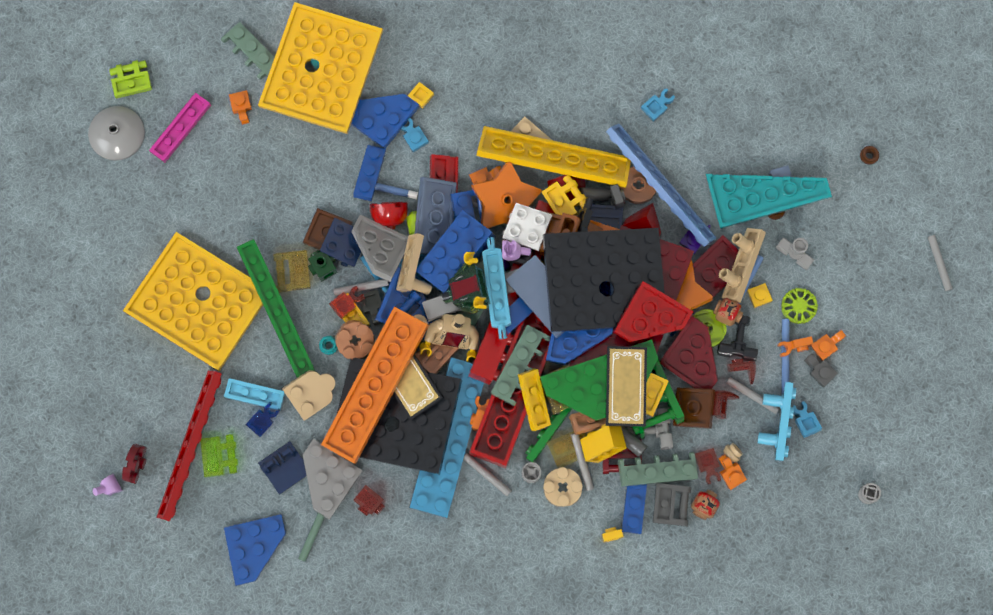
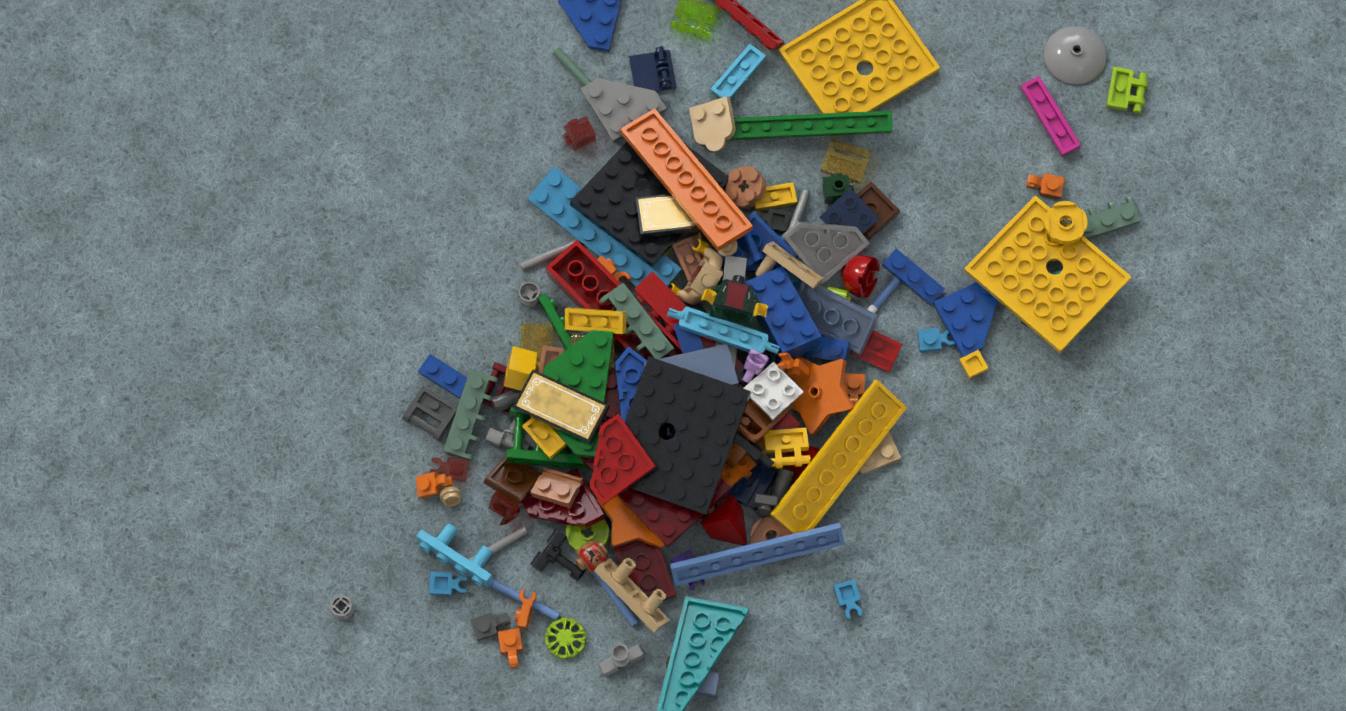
camera: 115 degrees right, 5 degrees down
clear blue plate [245,402,280,437] -> none
teal plate [319,336,338,355] -> none
clear red plate [329,286,365,320] -> none
tan plate [543,467,583,507] -> none
light grey bar [571,433,594,491] -> none
yellow plate [602,527,623,543] -> none
medium nougat head [691,490,720,520] -> none
clear red plate [727,358,756,385] -> none
yellow plate [747,283,773,308] -> none
none -> nougat plate [530,467,584,508]
none -> orange plate [777,352,809,379]
none -> yellow plate [1044,201,1087,244]

